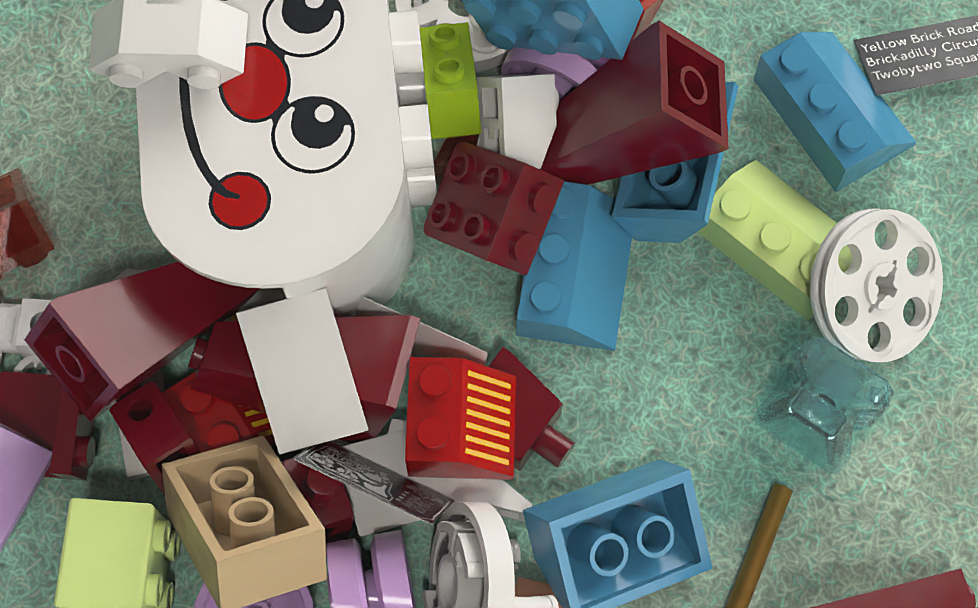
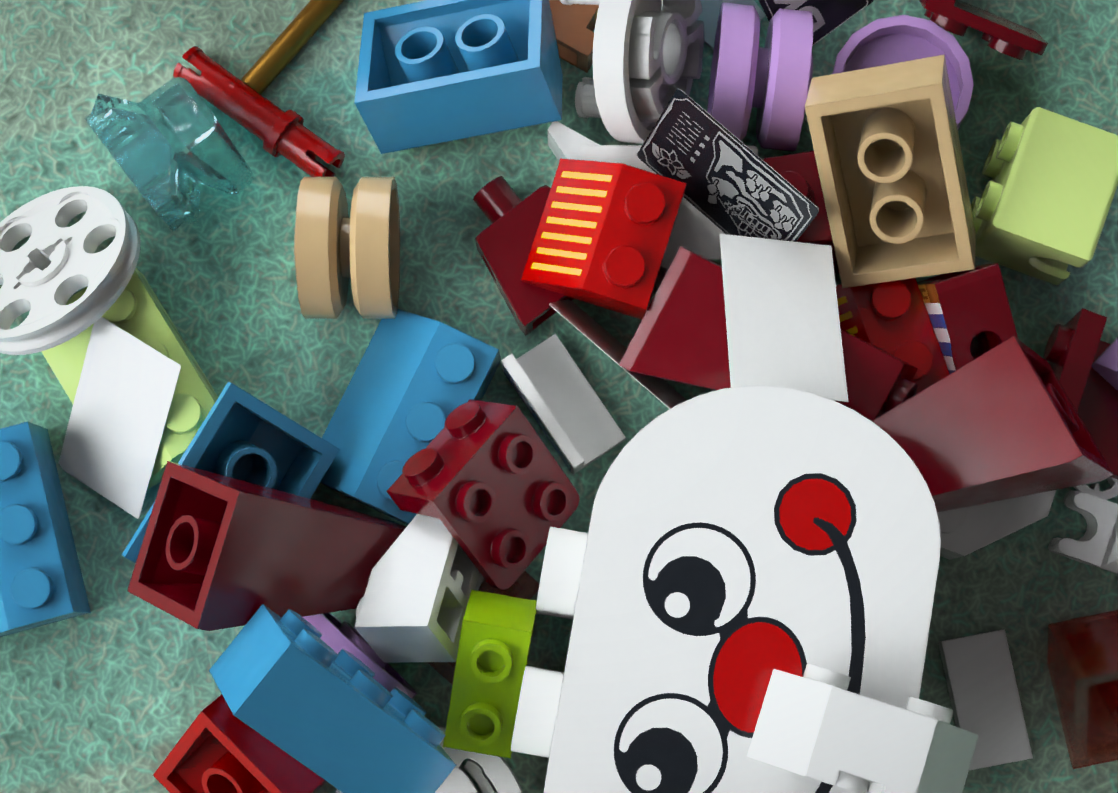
camera: 165 degrees left, 10 degrees up
none -> white sticker [58,316,181,519]
none -> red pin [173,46,345,177]
none -> tan wheel [294,177,400,319]
none -> white panel [501,333,626,475]
none -> white tile [938,629,1033,771]

